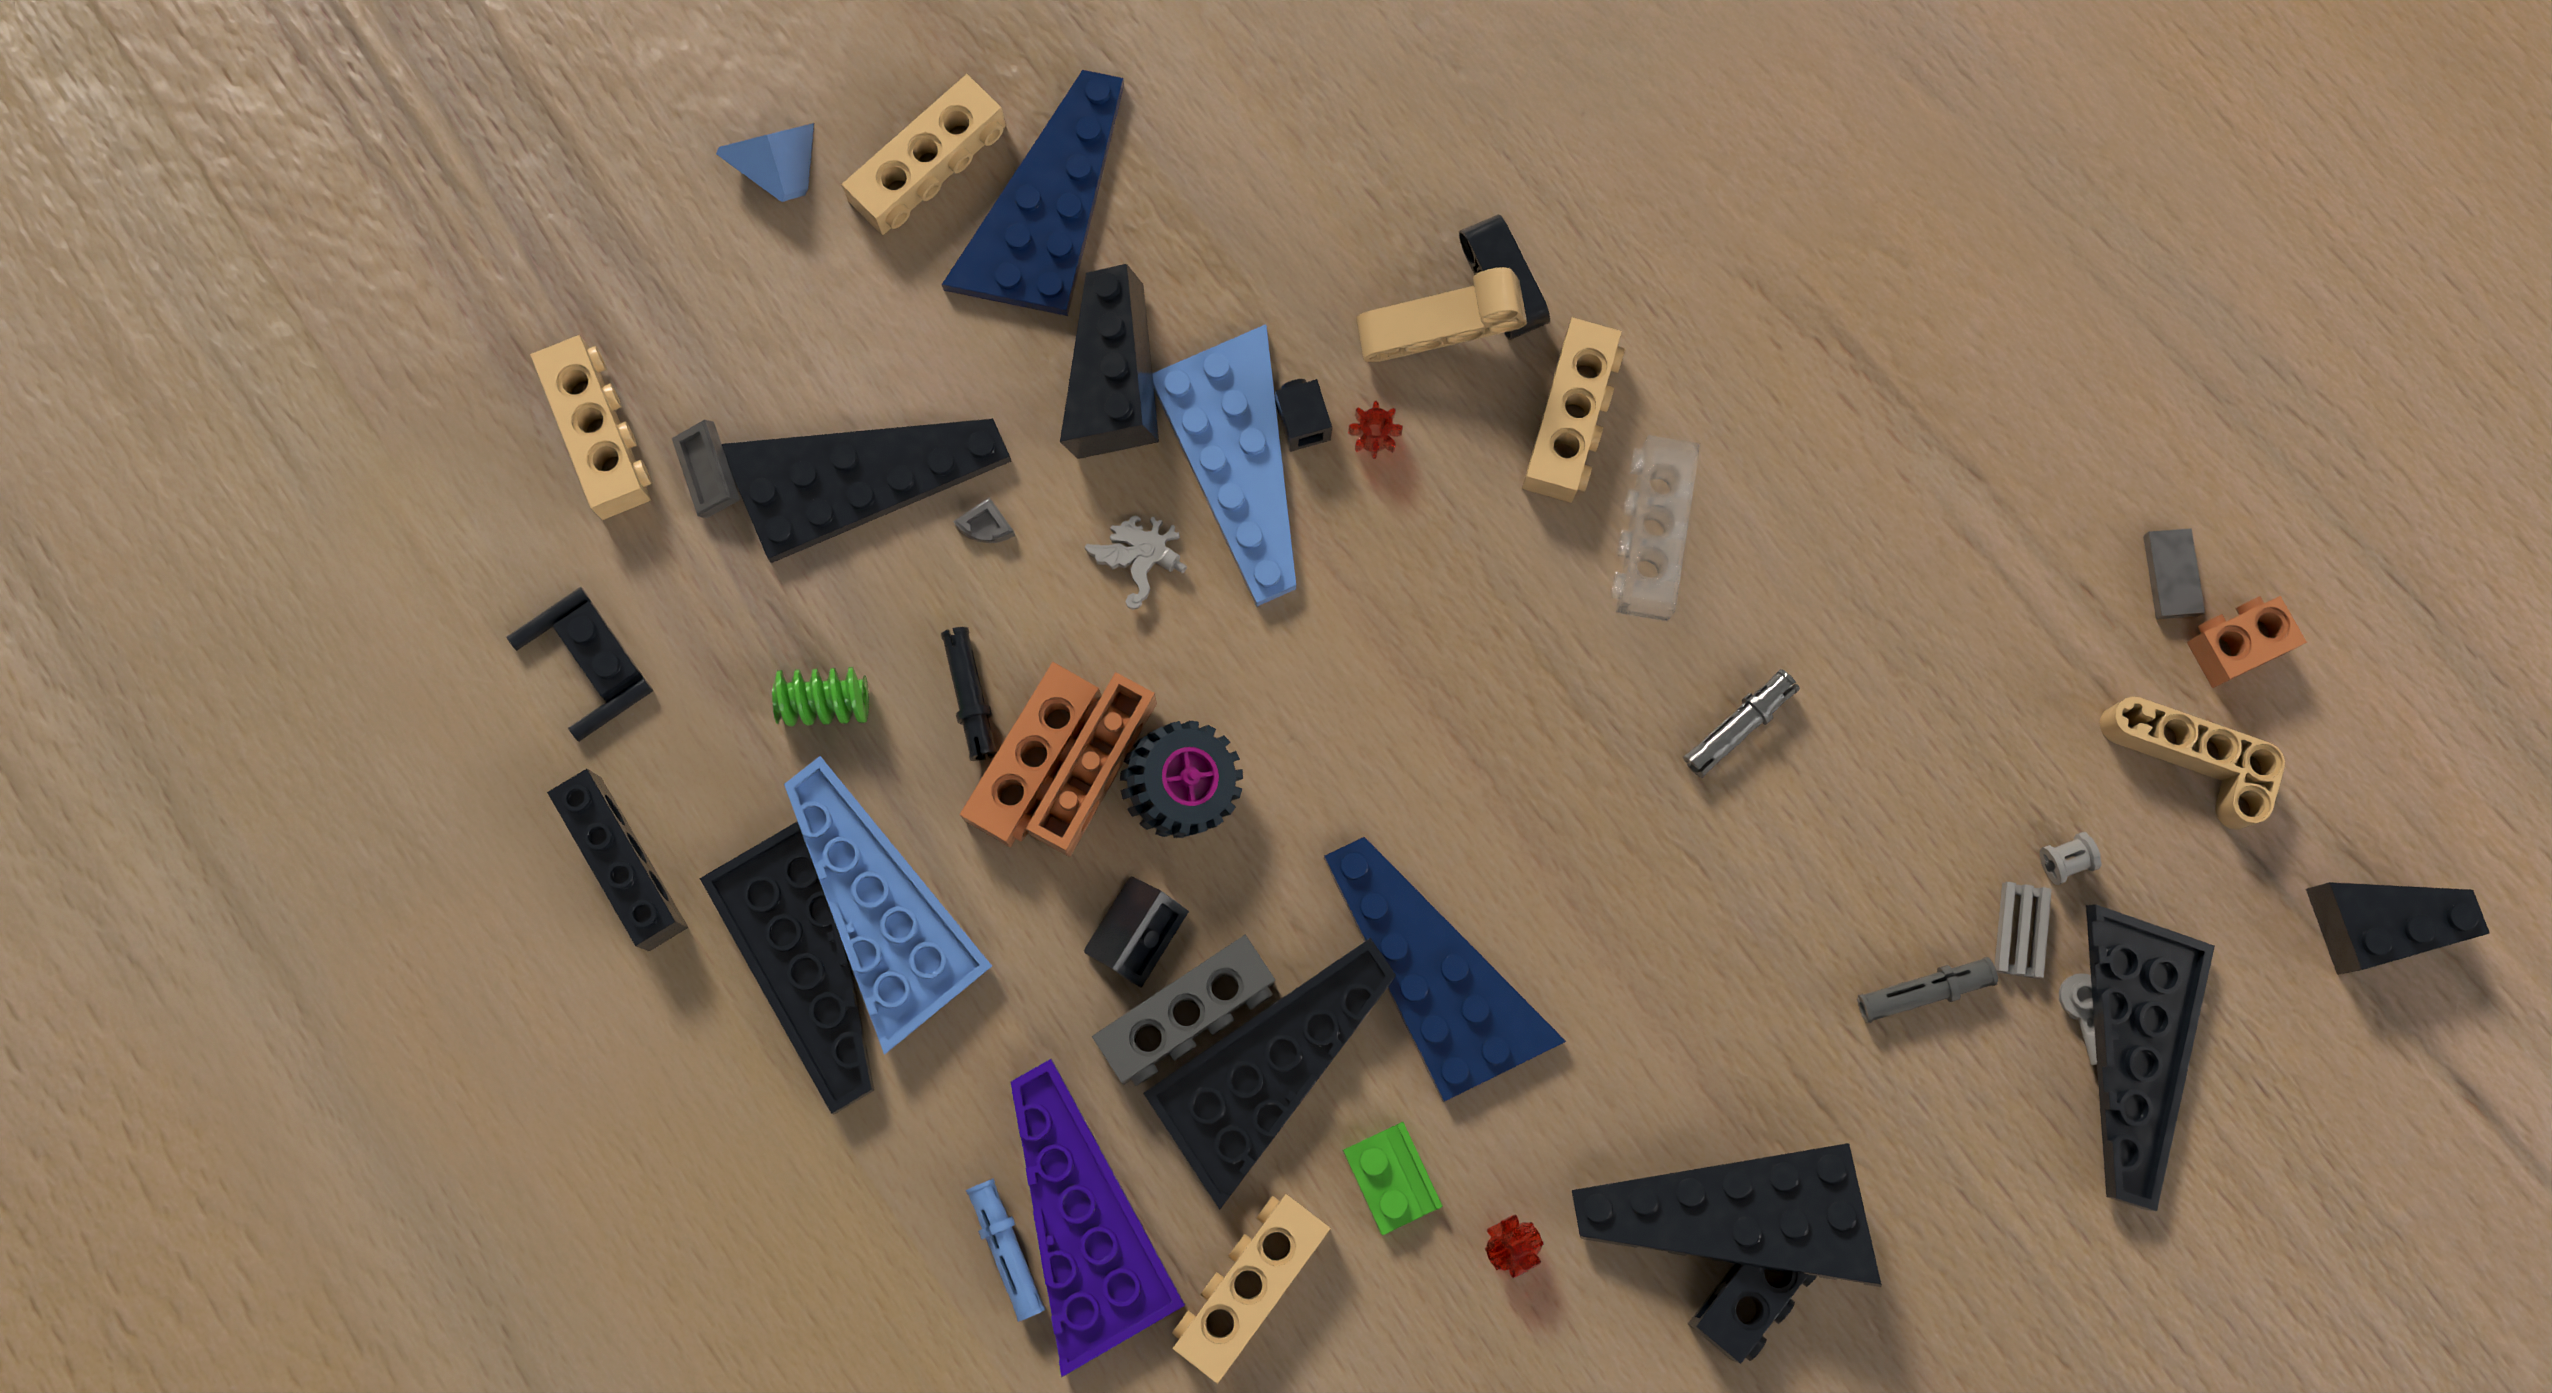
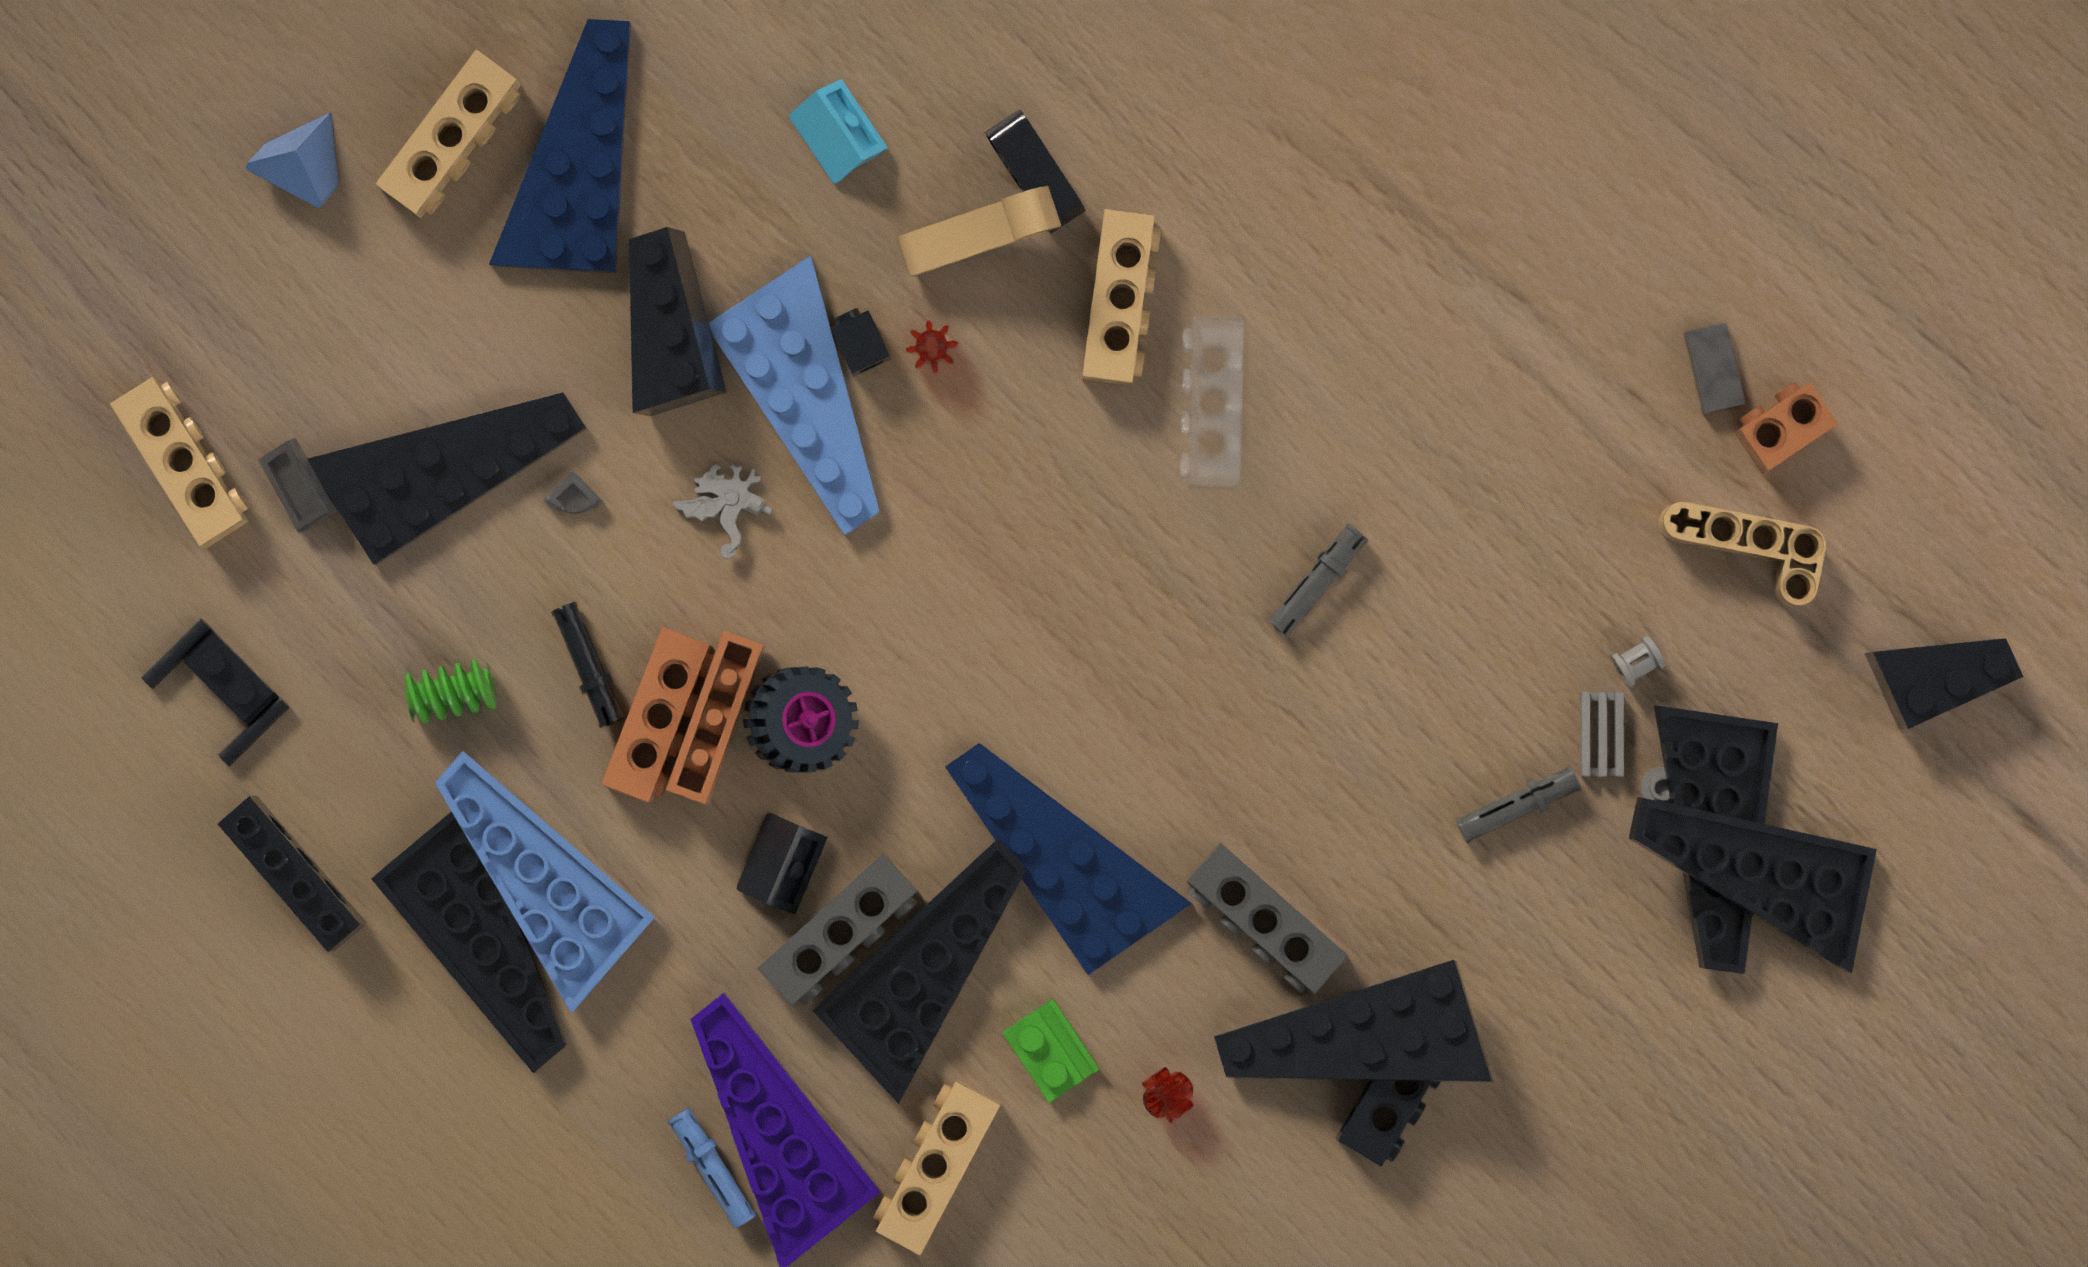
camera: 10 degrees left, 10 degrees up
none -> medium azure panel [789,79,888,184]
none -> dark grey brick [1186,843,1348,994]
none -> black wing [1629,797,1877,973]

